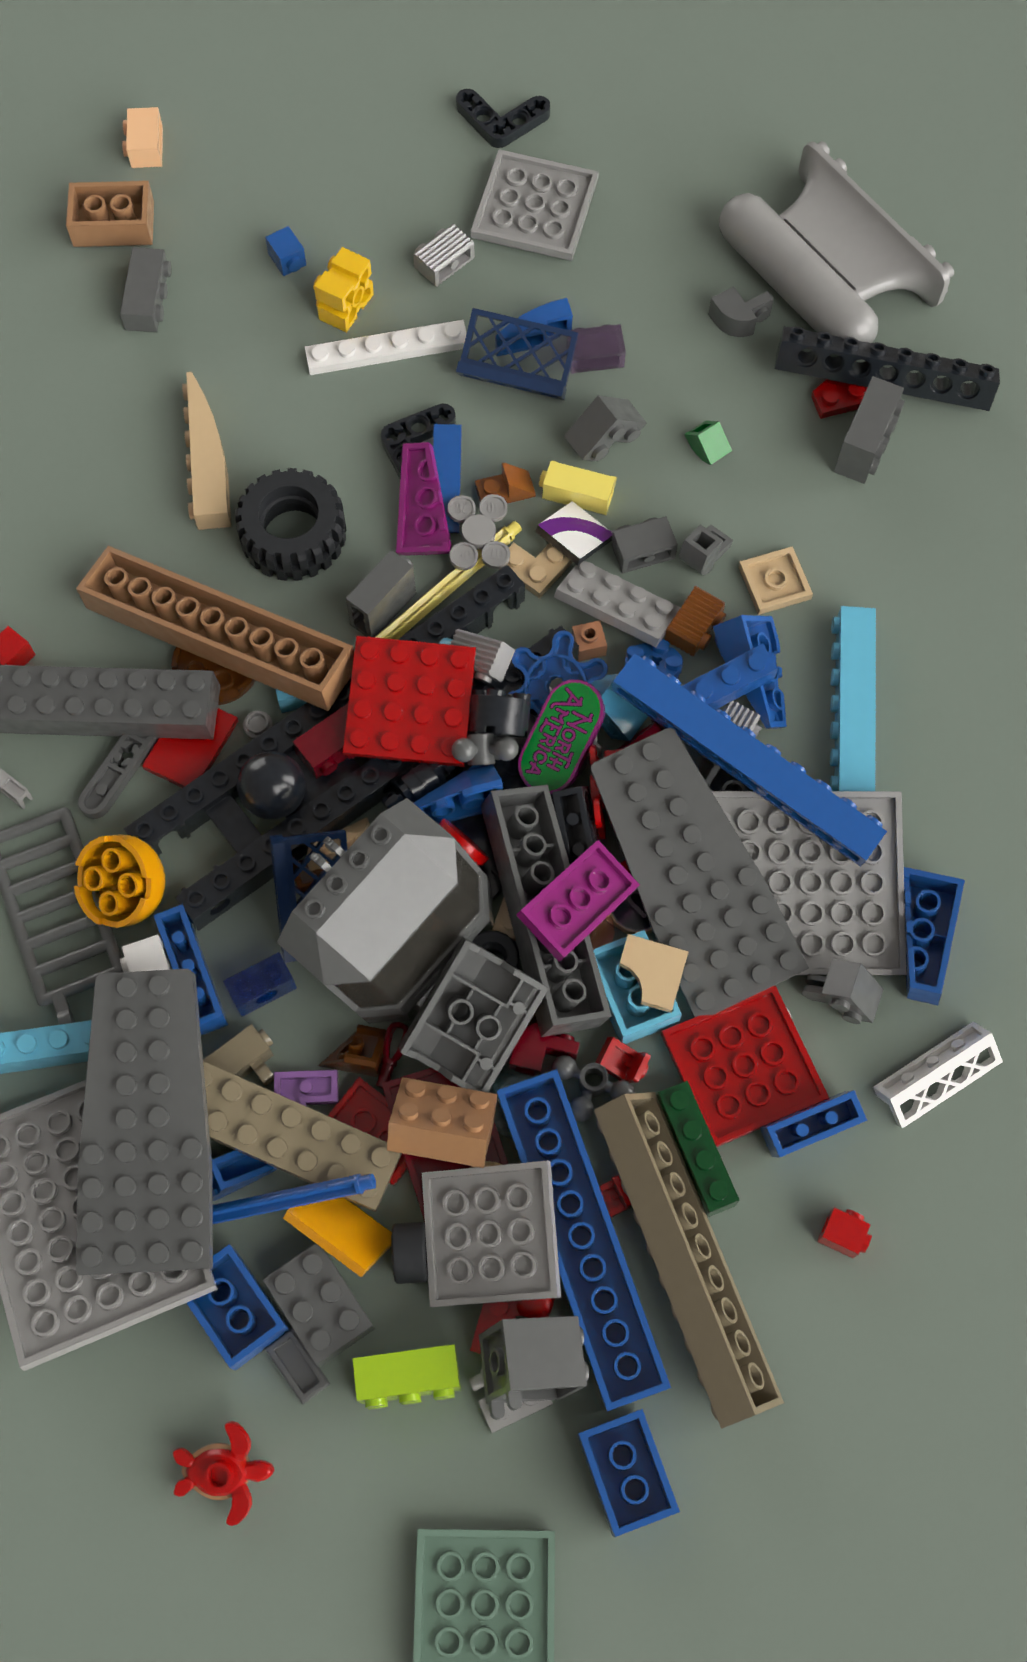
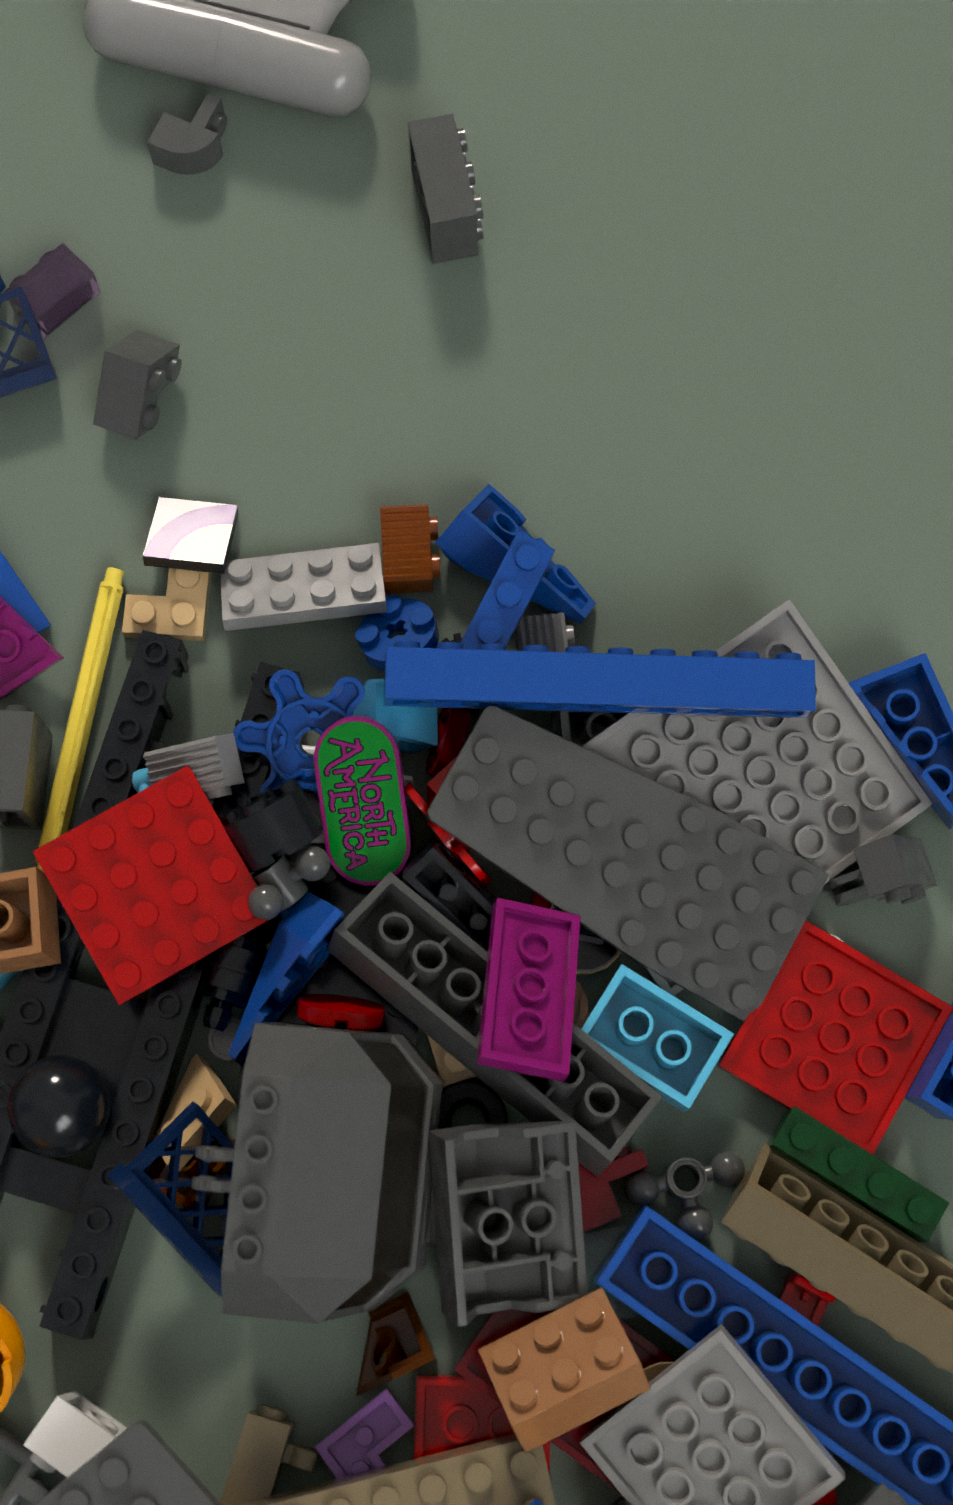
camera: 35 degrees left, 5 degrees up
blue brick [153,904,229,1036] -> none
clear blue brick [223,952,297,1017] -> none
dark red brick [292,704,355,779] -> none
dark red piece [376,1022,408,1089] -> none
light grey piece [448,494,510,570] -> none
dark orange slope [475,463,536,504] -> none
light yellow brick [539,460,617,515] -> none
nougat plate [572,620,607,662] -> none
red bracket [595,1037,651,1083] -> none
dark grey brick [611,516,678,574] -> none
tan tile [619,934,688,1013] -> none
dark grey brick [679,524,733,575] -> none
brick [684,420,732,465] -> none
tan tile [738,546,813,615] -> none
black brick [775,326,1000,411] -> none
red wing [811,379,868,419] -> none
medium azure brick [829,606,876,791] -> none

